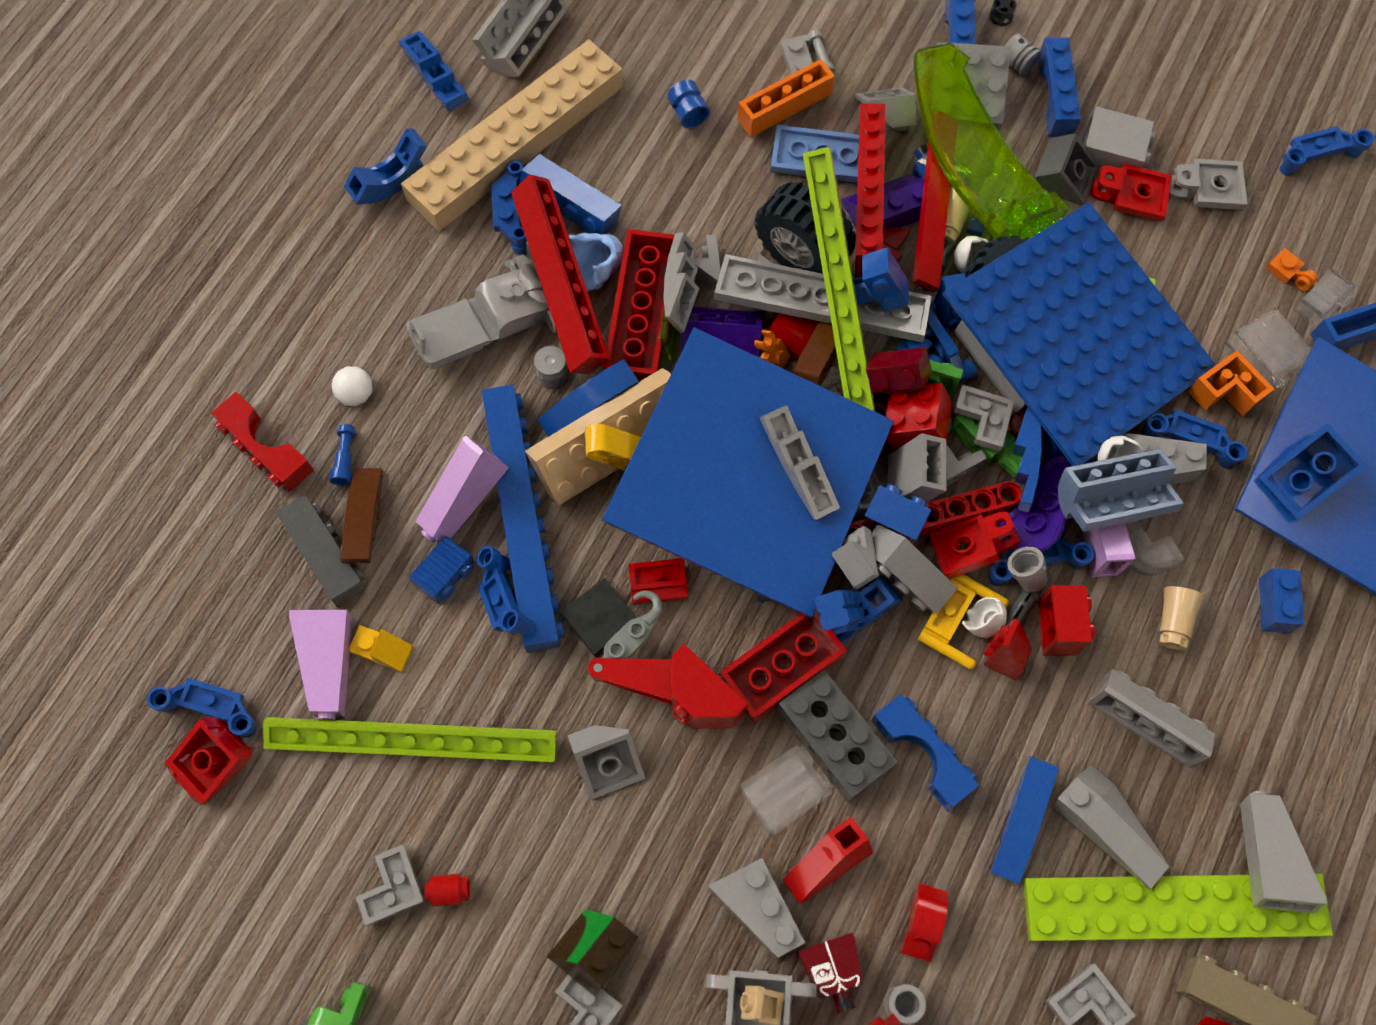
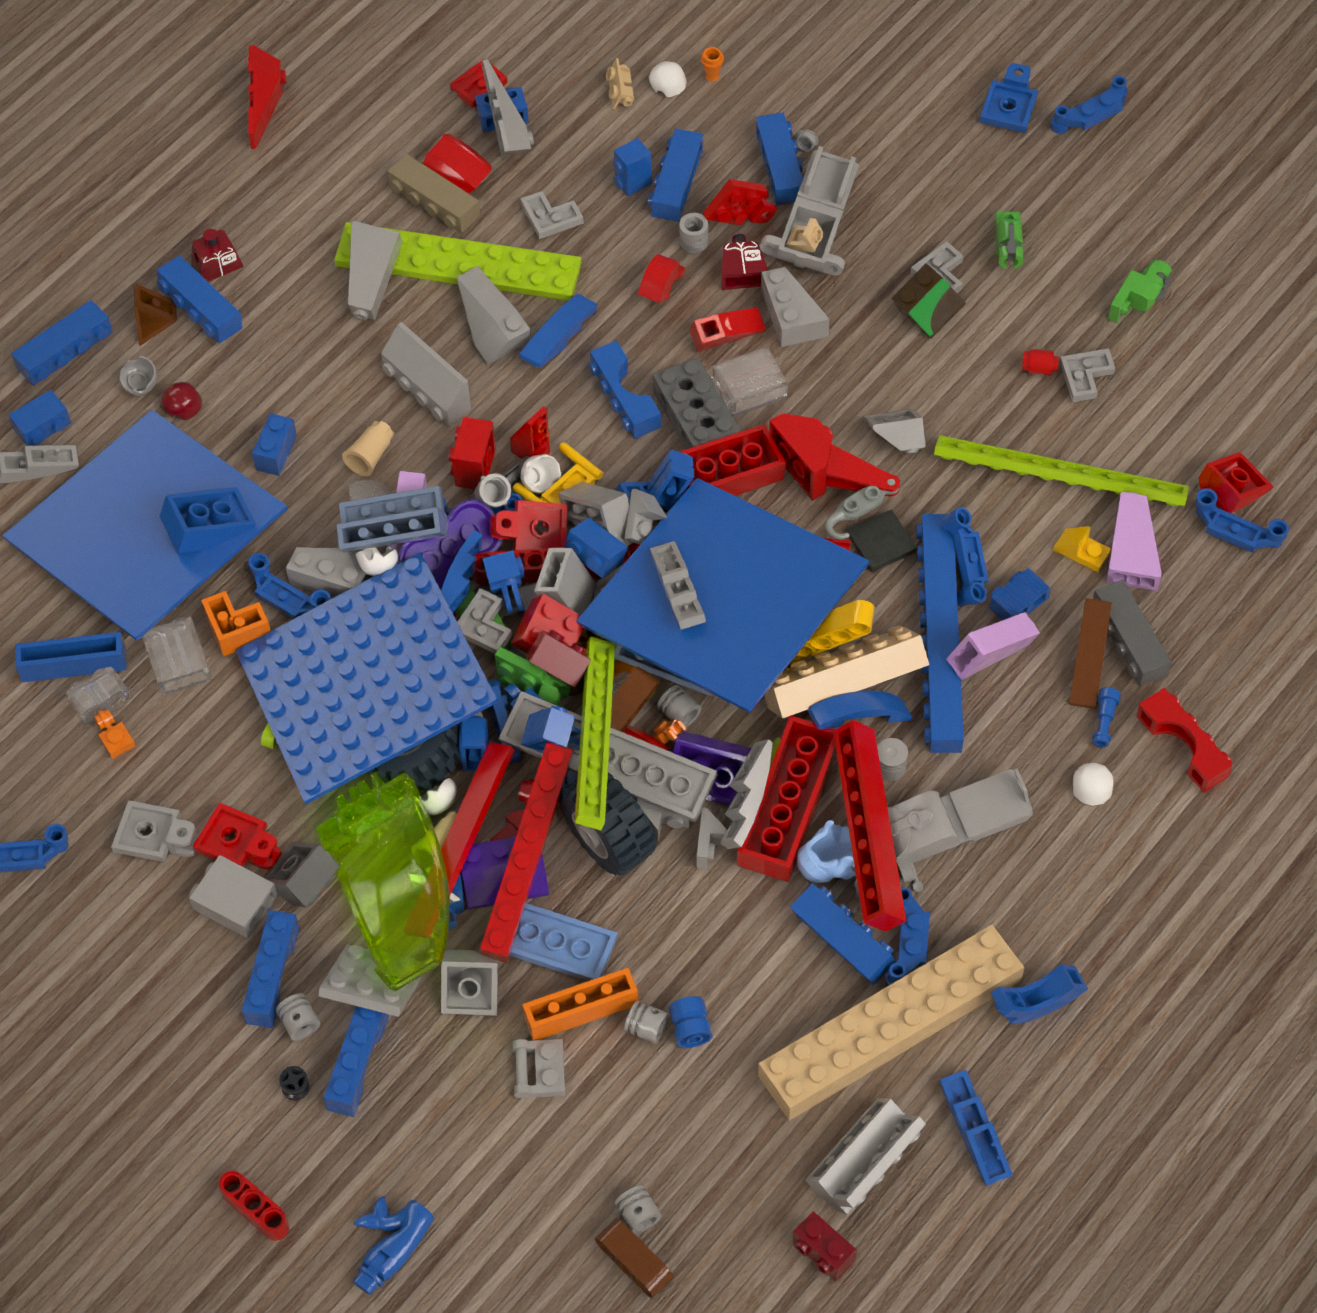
camera: 165 degrees left, 10 degrees down
none -> blue brick [483,550,525,614]
none -> light grey piece [624,1000,669,1044]

